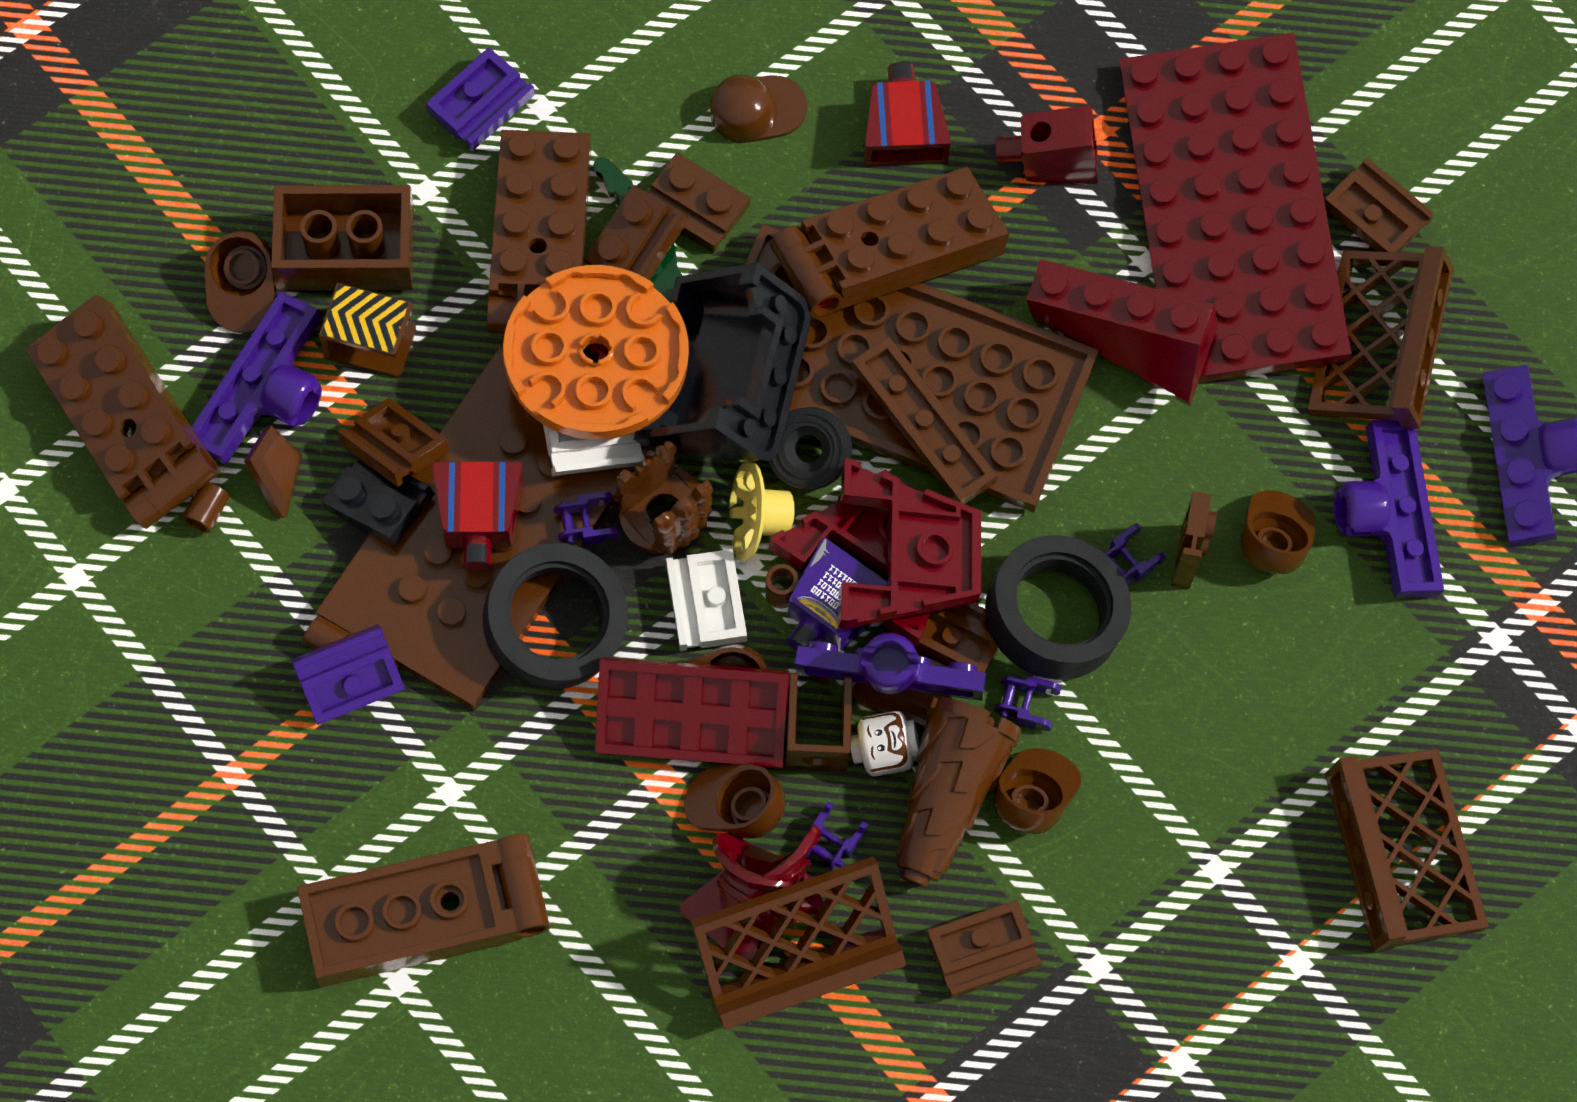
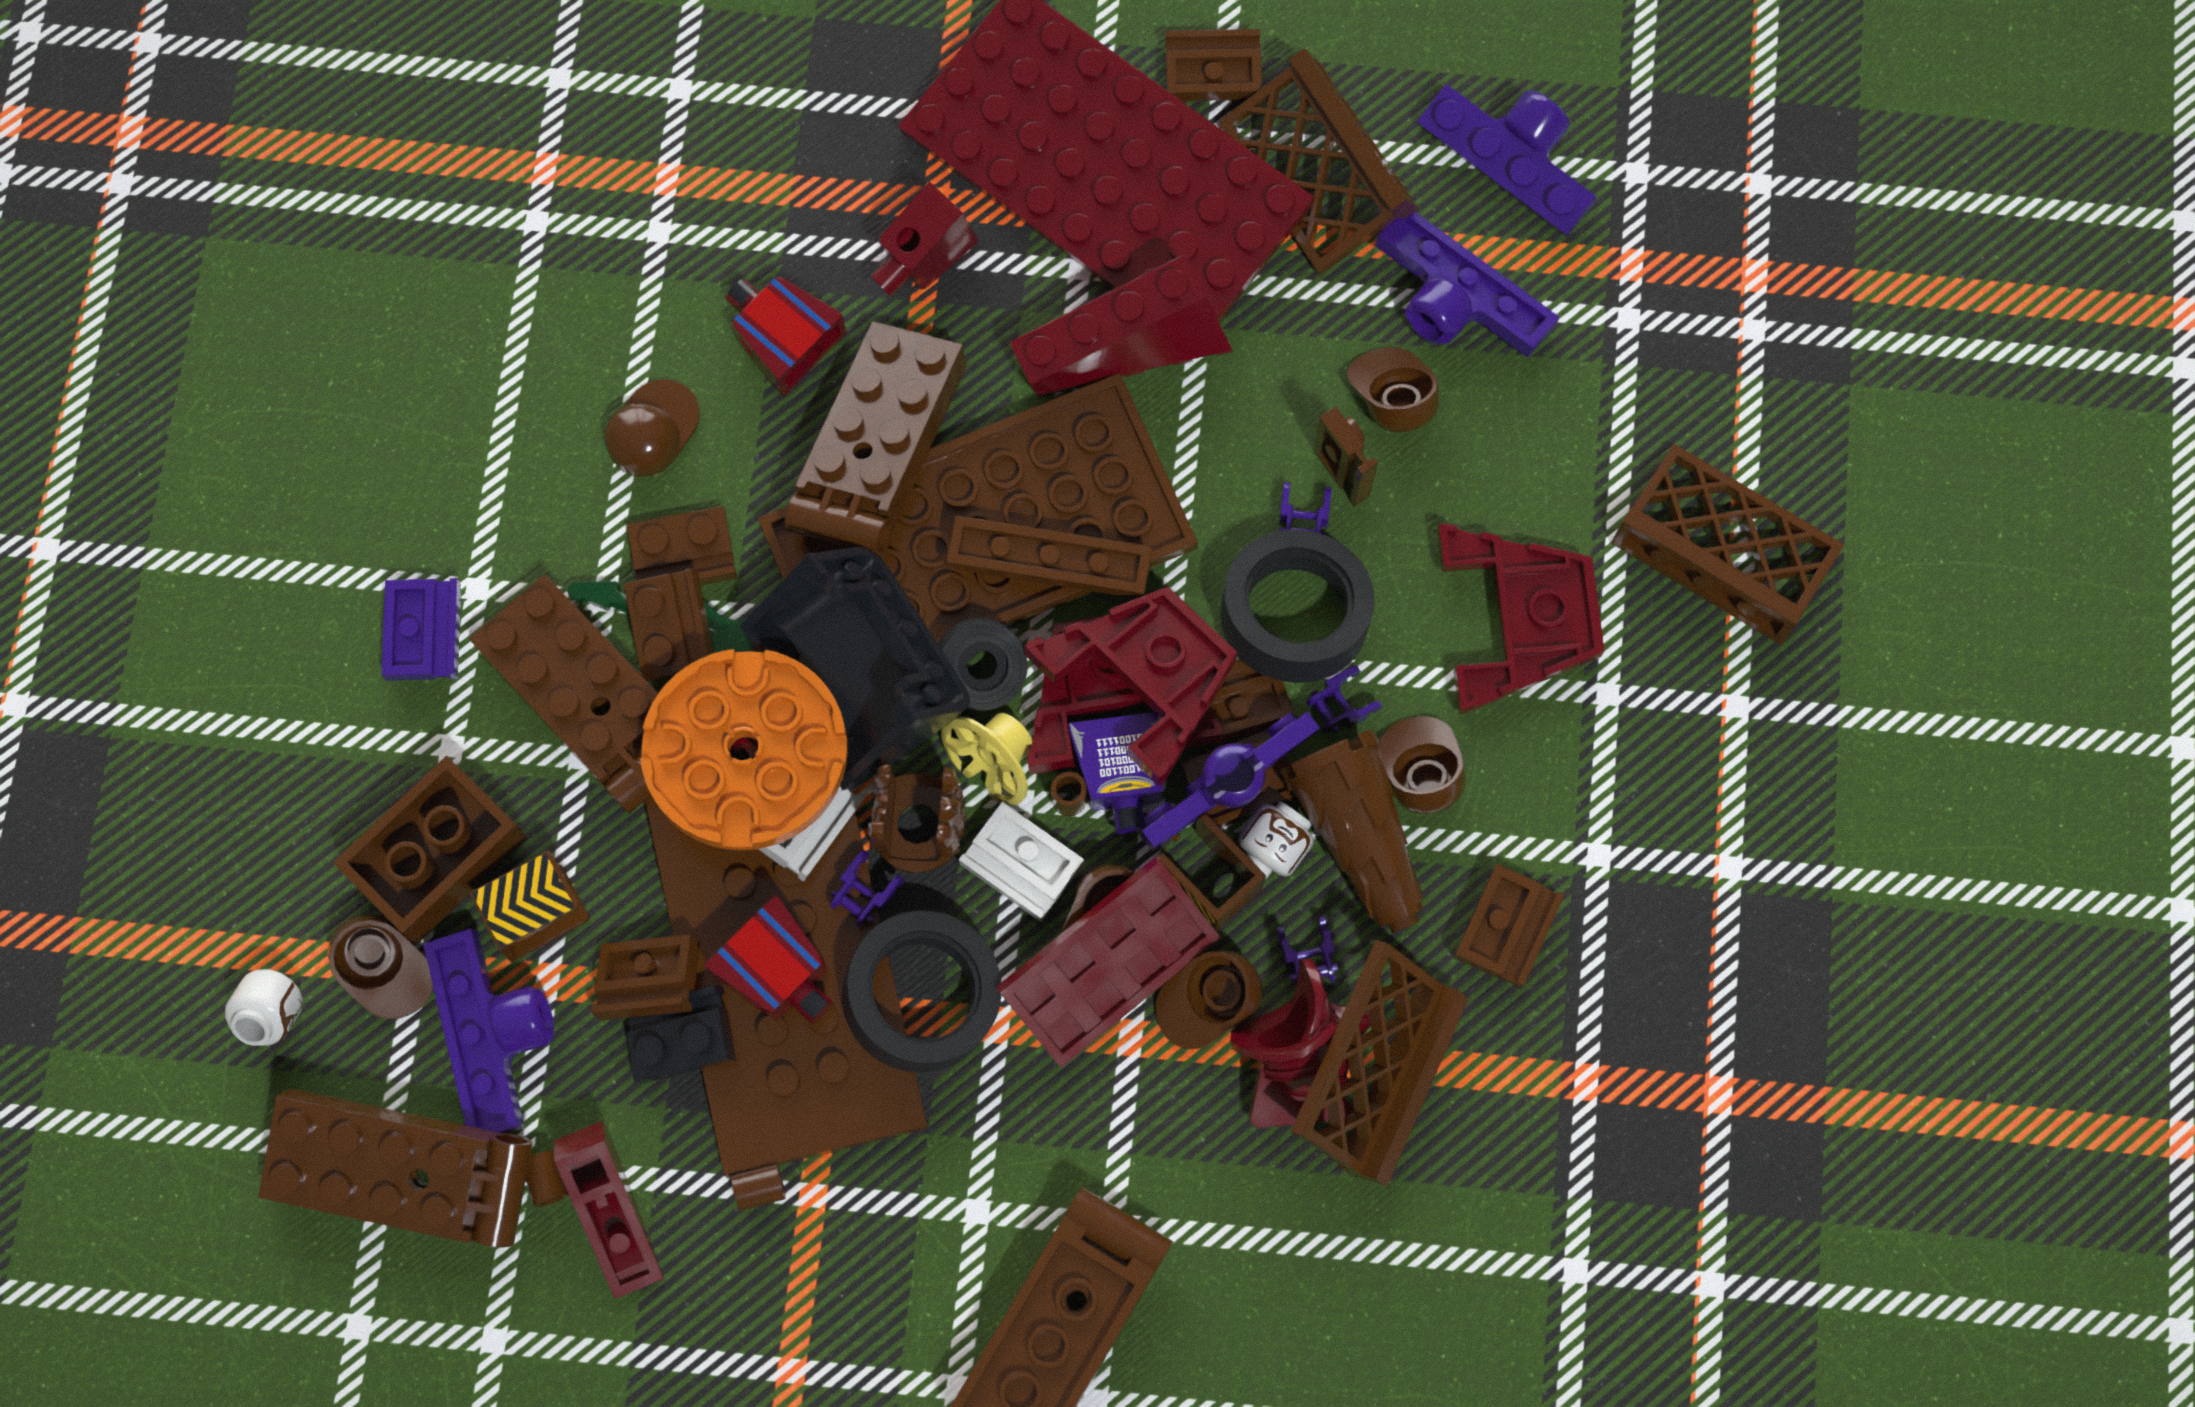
camera: 40 degrees left, 5 degrees up
reddish brown piece [244,425,302,519] -> none
dark purple plate [291,624,405,725] -> none
none -> white head [225,970,303,1046]
none -> dark red slope [554,1121,664,1299]
none -> dark red wing [1437,523,1605,714]

